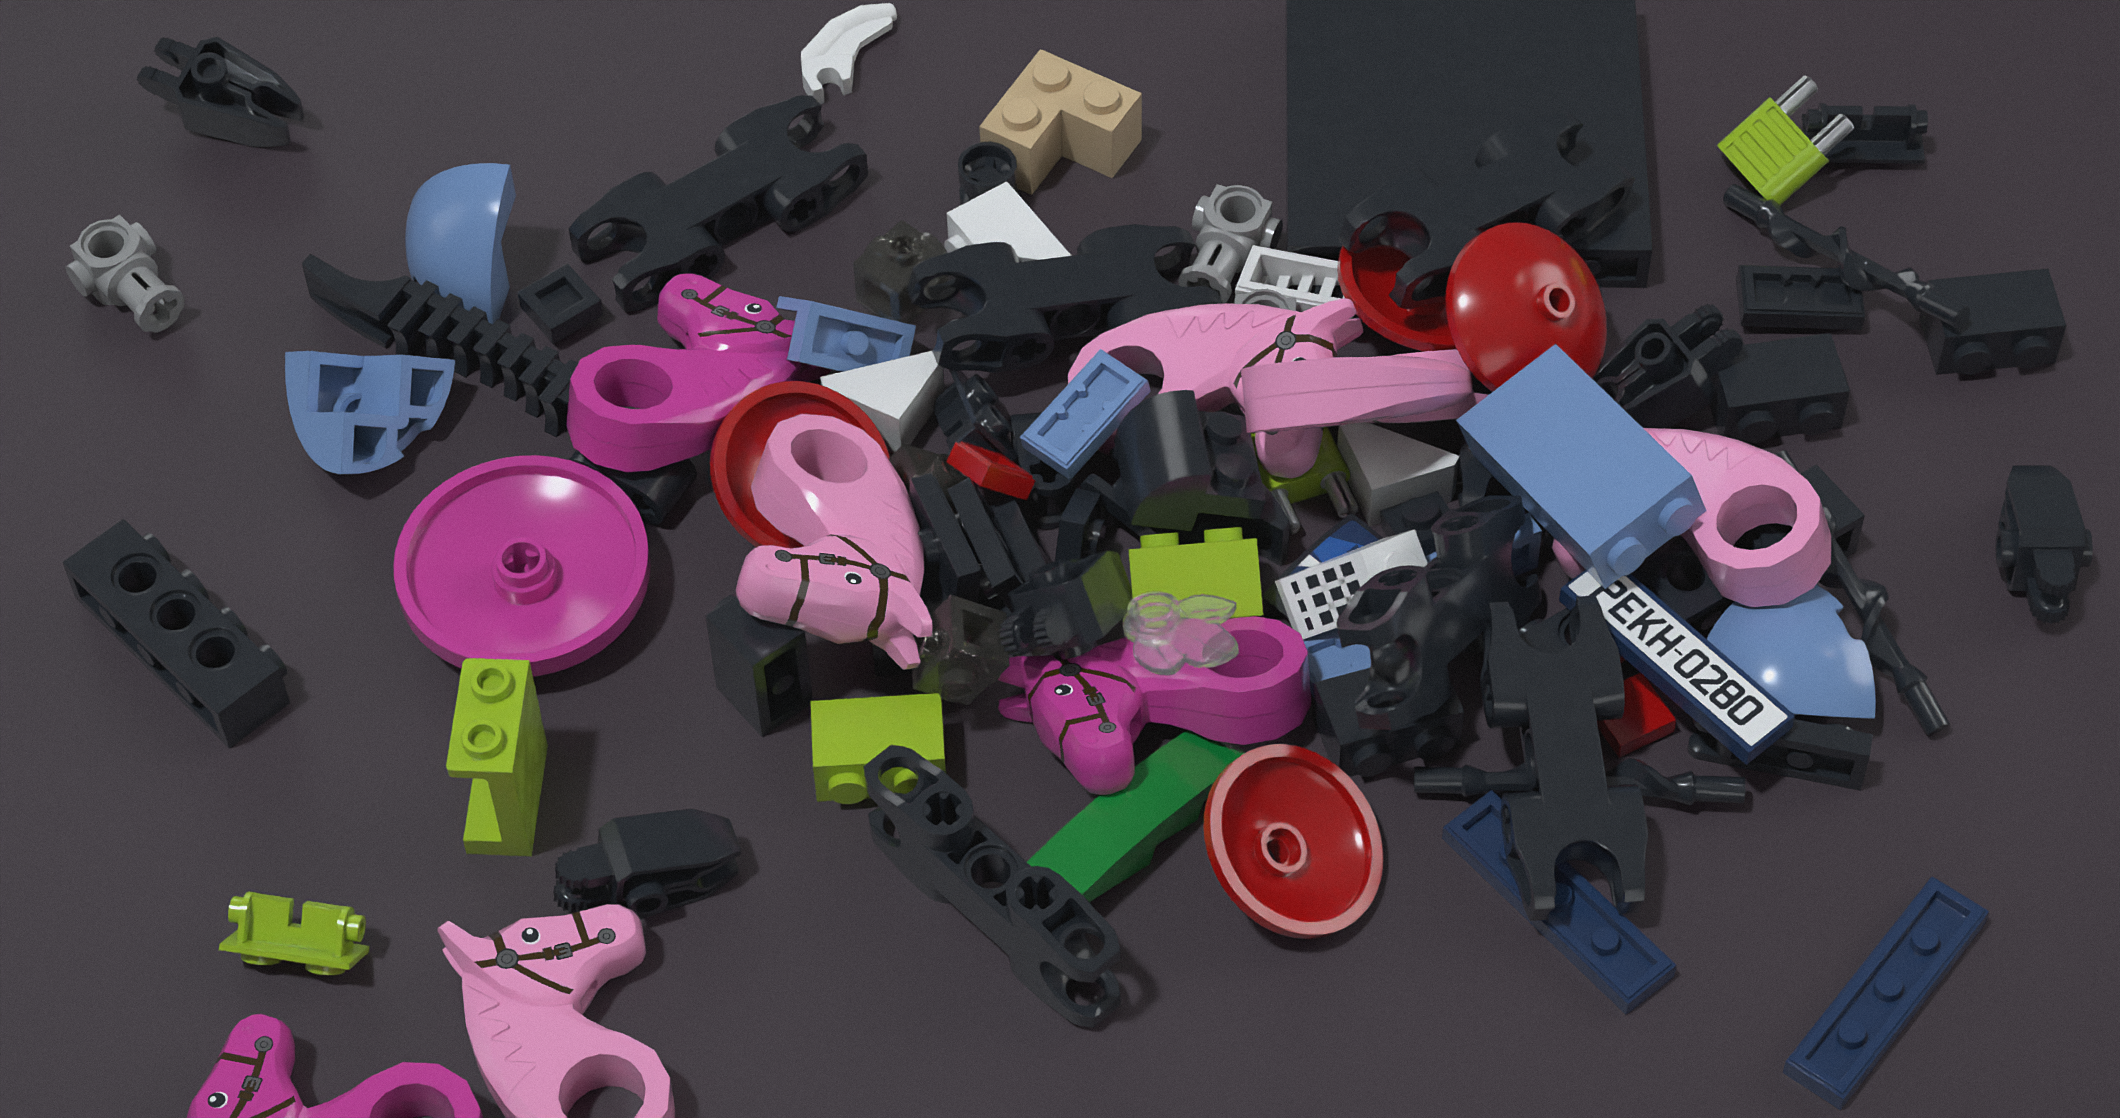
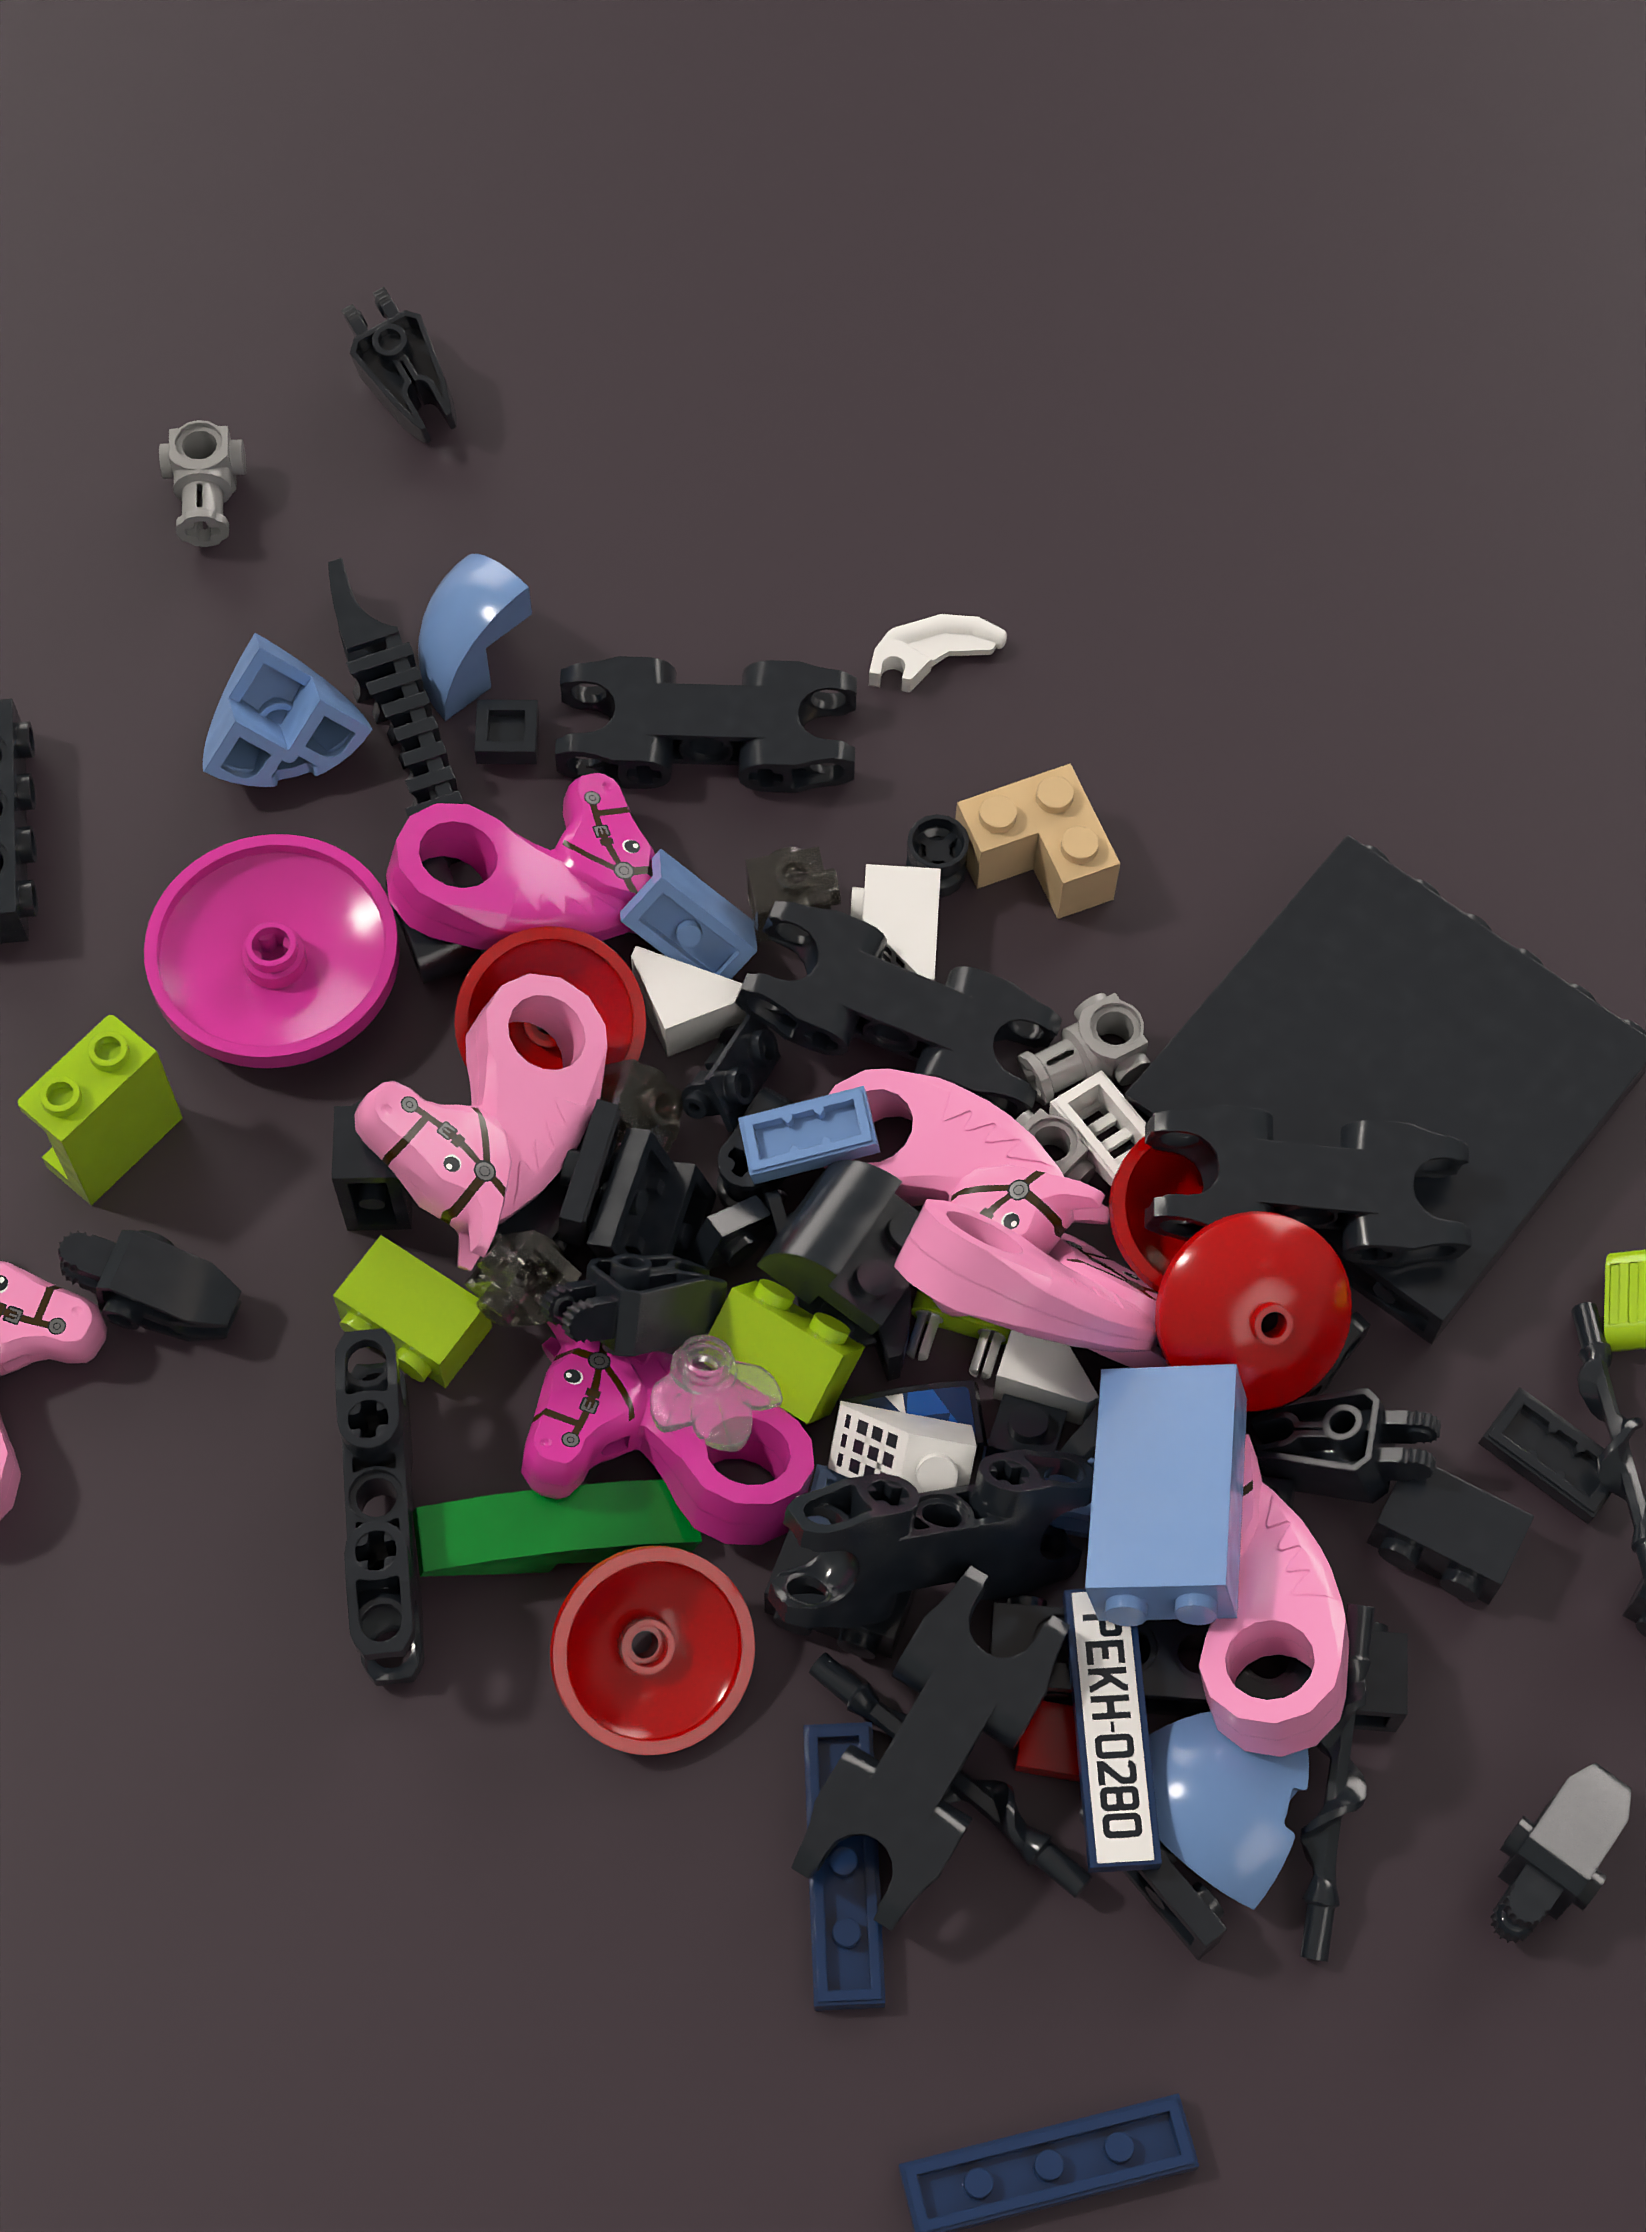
camera: 35 degrees right, 10 degrees up
red tile [946,441,1036,500] -> none

